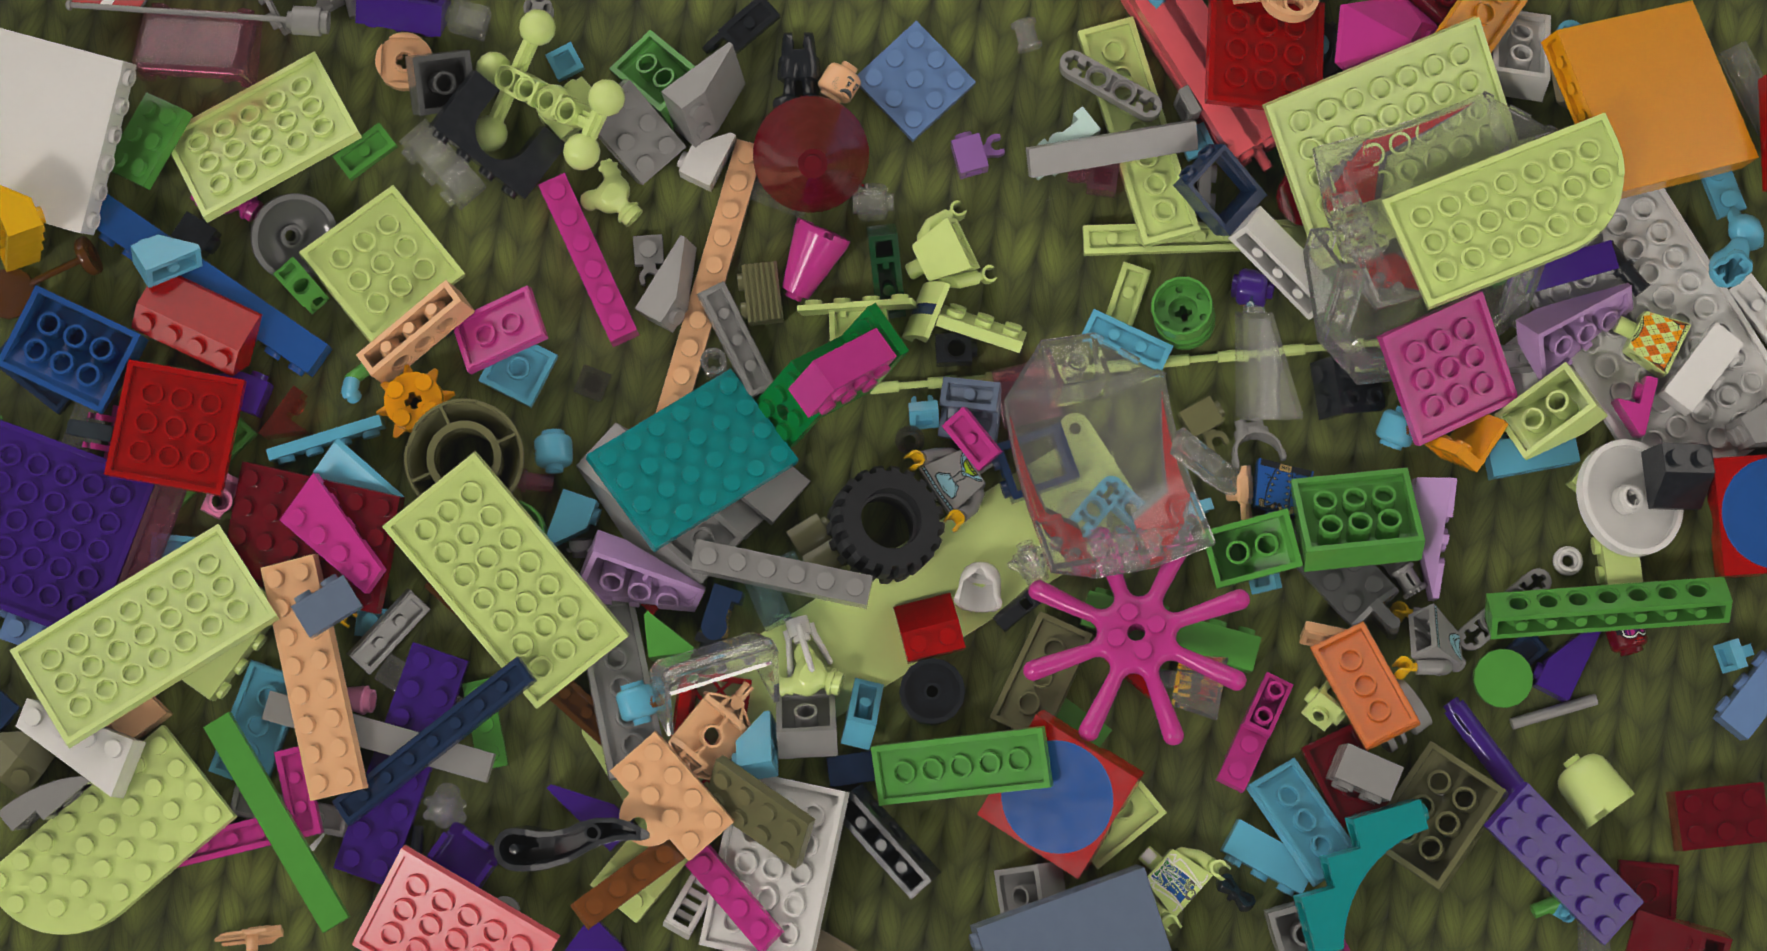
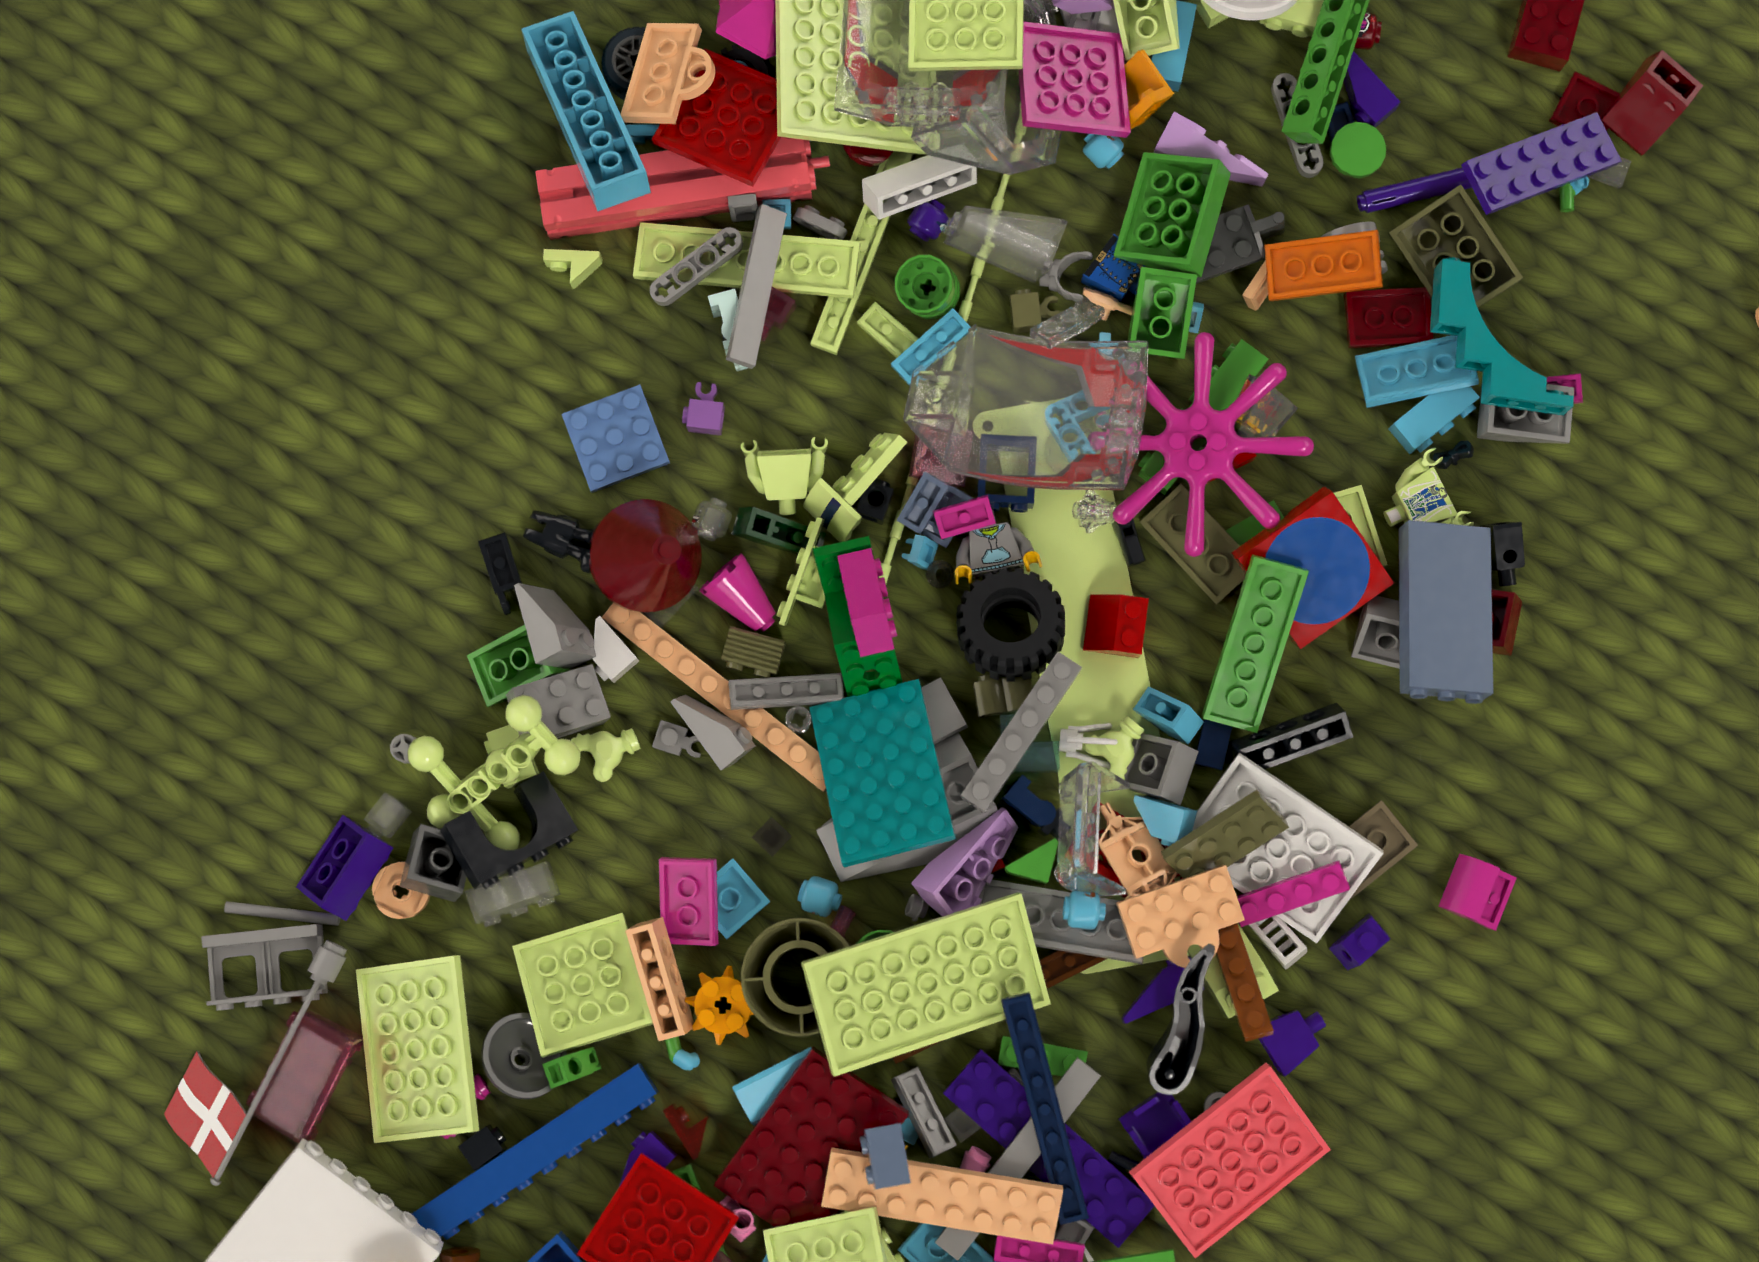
camera: 65 degrees left, 0 degrees up
bright green plate [111,92,193,190] -> none
medium azure slope [130,234,203,288] -> none
red slope [131,276,262,376] -> none
medium azure plate [266,415,386,466] -> none
dark pink wing [280,473,387,594] -> none
bright green plate [332,123,398,181] -> none
clear rock [423,783,467,828] -> none
dark pink brick [538,173,639,347] -> none
medium azure plate [545,42,585,82] -> none
medium azure slope [547,489,602,547] -> none
light nougat head [818,61,861,104] -> none
black wheel [899,658,965,726] -> none
white hair [954,562,1002,613] -> none
clear bush [1011,17,1042,53] -> none
dark blue window [1173,144,1267,236] -> none
dark pink slope [1216,672,1293,793] -> none
yellowish green brick [1301,681,1346,731] -> none
black bracket [1310,354,1385,420] -> none
light grey brick [1325,743,1404,805] -> none
light grey connector [1380,561,1427,600] -> none
light grey torso [1389,601,1466,680] -> none
light grey bar [1510,694,1598,730] -> none
white plate [1553,546,1583,576] -> none
yellowish green cylinder [1558,753,1635,829] -> none

